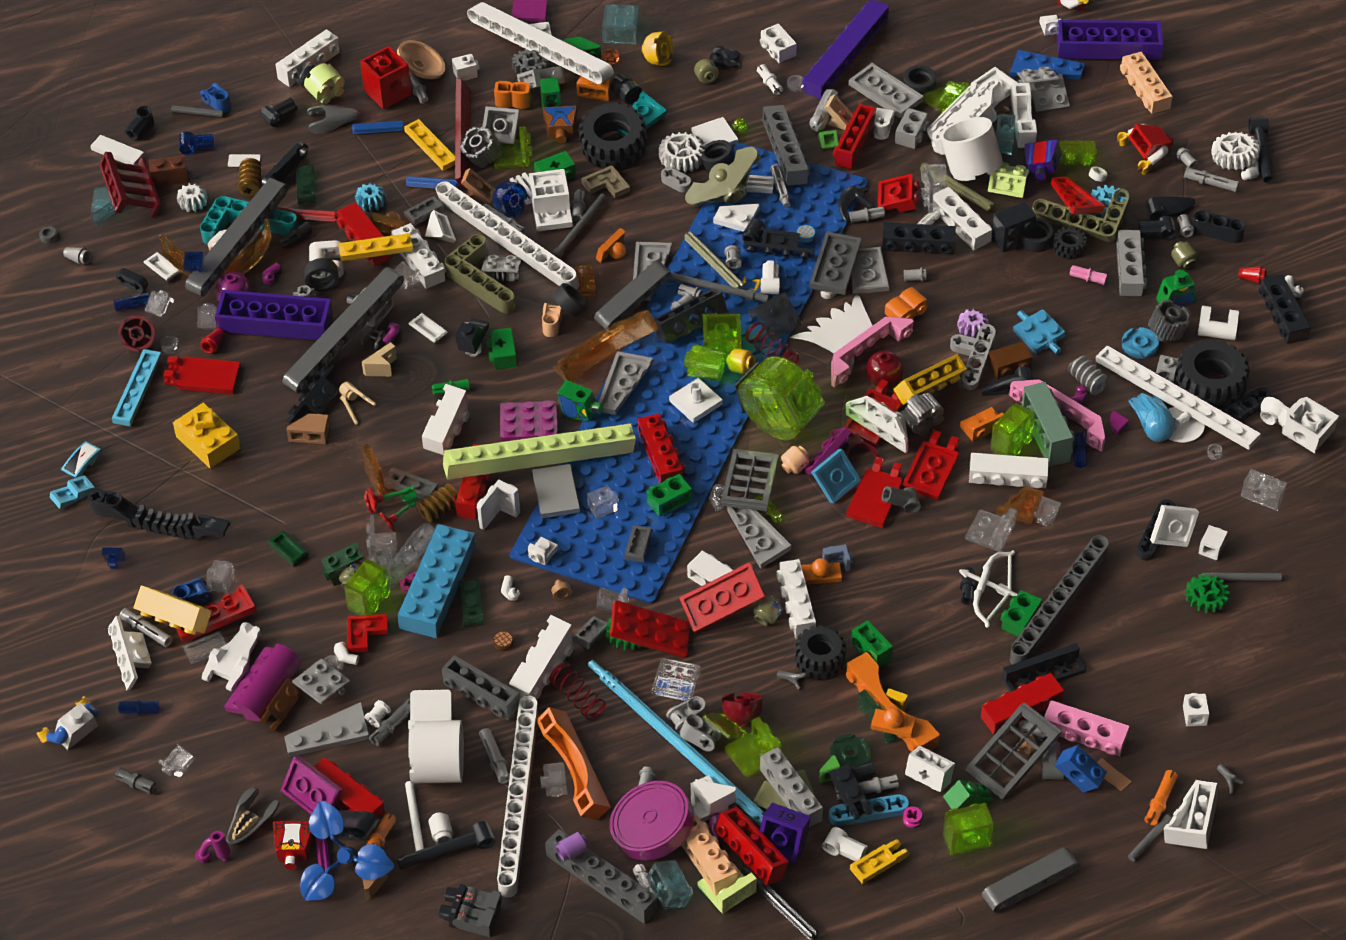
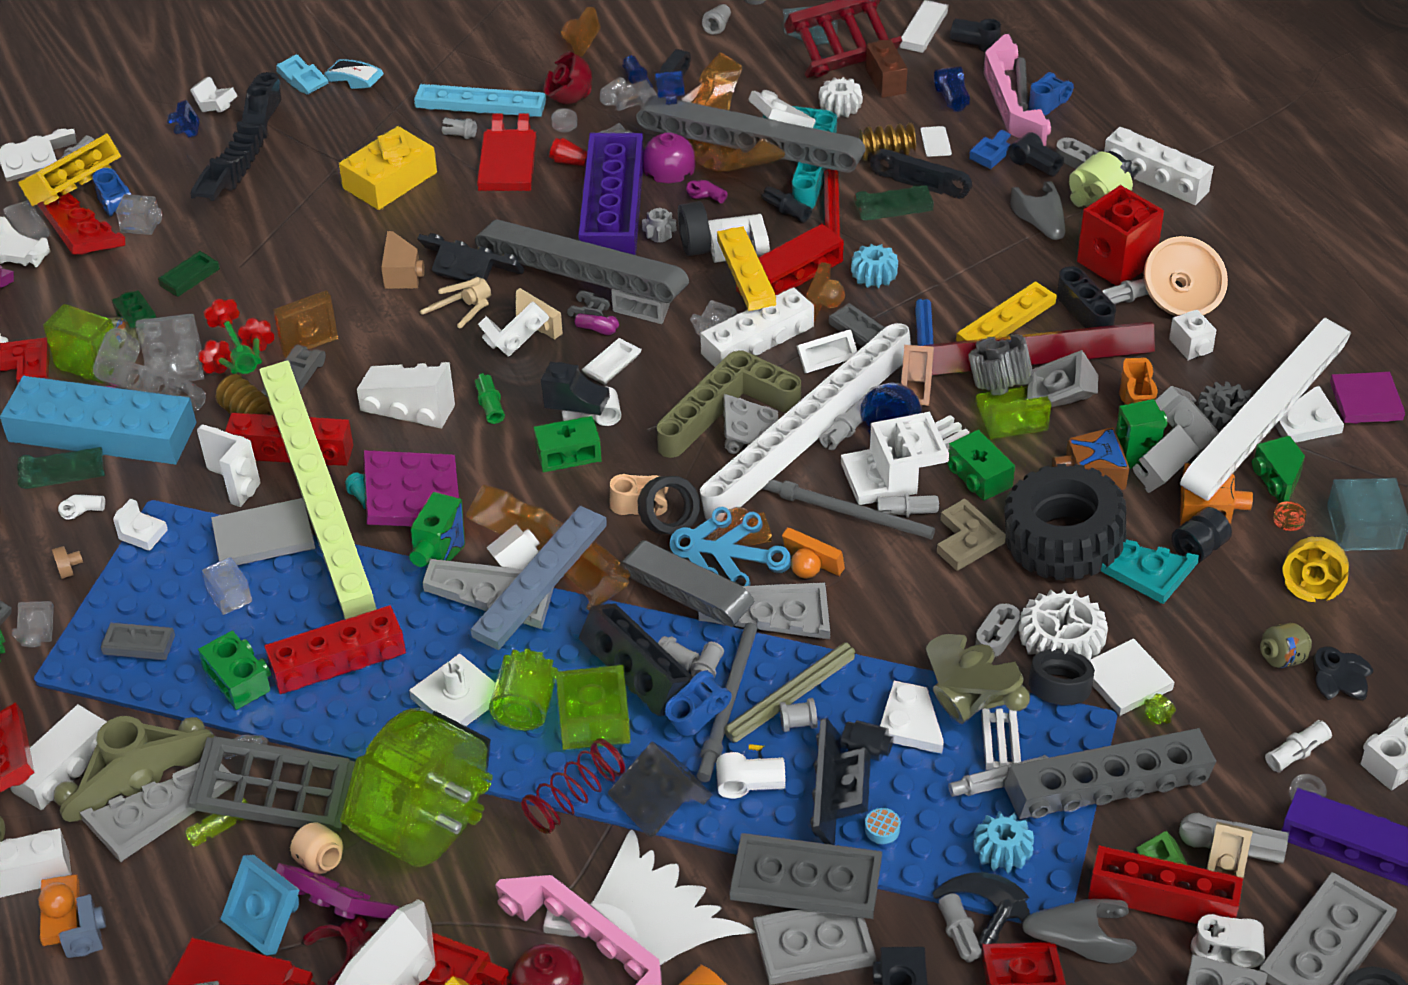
camera: 85 degrees right, 5 degrees down
blue axle [352,121,404,134] -> none
yellow head [726,349,755,374] -> none
none -> olive piece [53,716,214,822]
none -> white bracket [191,77,238,112]
none -> light grey pin [442,118,477,139]
none -> sand blue plate [471,506,607,650]
none -> white bracket [478,302,549,357]
none -> white brick [486,524,540,569]
none -> clear orange tile [562,7,601,56]
none -> clear arm [600,77,627,106]
none -> blue piece [665,670,732,736]
none -> dark azure plant [670,507,791,586]
none -> white wing [749,90,816,128]
none -> blue plate [969,130,1011,169]
none -> medium azure gear [973,811,1034,873]
none -> bright pink slope [984,34,1051,146]
none -> dark grey animal [1023,899,1137,964]
none -> light grey beam [1056,138,1099,169]
none -> black beam [1057,266,1116,328]
none -> light grey hinge [1133,424,1200,493]

